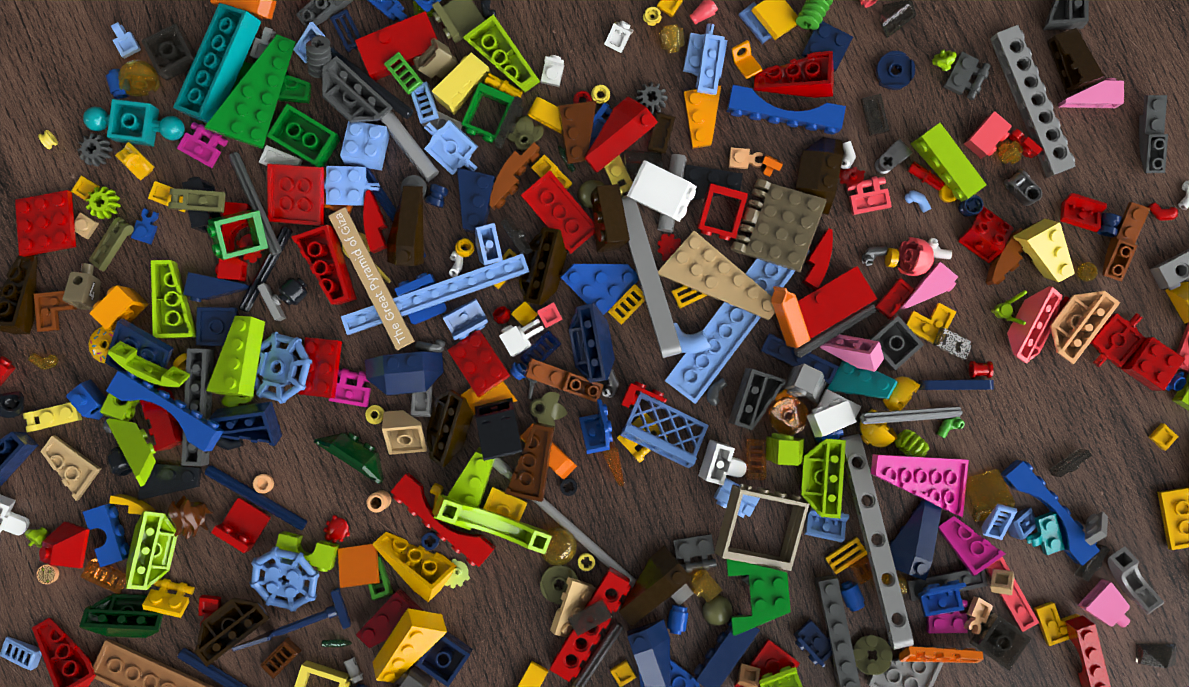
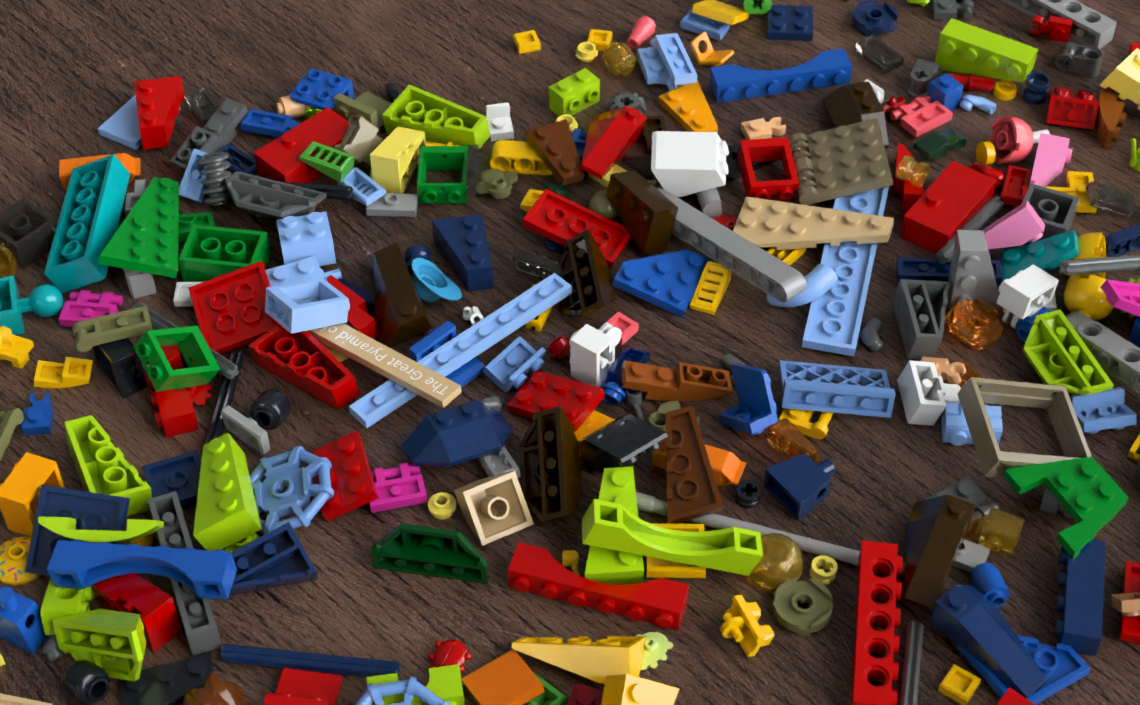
camera: 25 degrees left, 40 degrees down
dark blue slope [183,272,250,302] -> none
black arm [216,437,244,450] -> none
light nougat tile [253,474,274,494] -> none
light nougat head [367,490,391,512] -> none
light grey brick [381,111,439,182] -> none
dark blue bush [421,531,440,550] -> none
light blue plate [424,120,479,175] -> none
yellow plate [455,238,474,257] -> none
medium blue slope [475,223,503,265] -> none
dark orange slope [489,142,540,211] -> none
tan wing [550,577,596,638] -> none
clear smoke plate [568,598,612,636] -> none
dark blue wedge [569,303,615,383] -> none
white bracket [604,21,634,53] -> none
red bracket [620,381,667,408] -> none
olive hair [702,595,733,626] -> none
red wedge [754,51,834,98] -> none
orange tile [762,154,783,177] -> none
lime wedge [765,433,805,466] -> none
orange piece [771,286,811,348] -> none
dark grey arm [861,246,887,266] -> none
coral brick [964,111,1012,159] -> none
clear yellow gear [998,140,1023,165] -> none
none -> light blue window [265,278,350,334]
none -> dark azure piece [411,258,462,302]
none -> lime brick [549,68,600,116]
none -> yellow hips [720,595,774,657]
none -> dark blue torso [764,454,836,521]
none -> clear yellow wheel [896,155,930,187]
none -> clear green slope [913,129,967,160]
none -> light nougat plate [921,356,966,384]
none -> blue brick [928,73,963,111]
none -> red arm [971,162,1005,188]

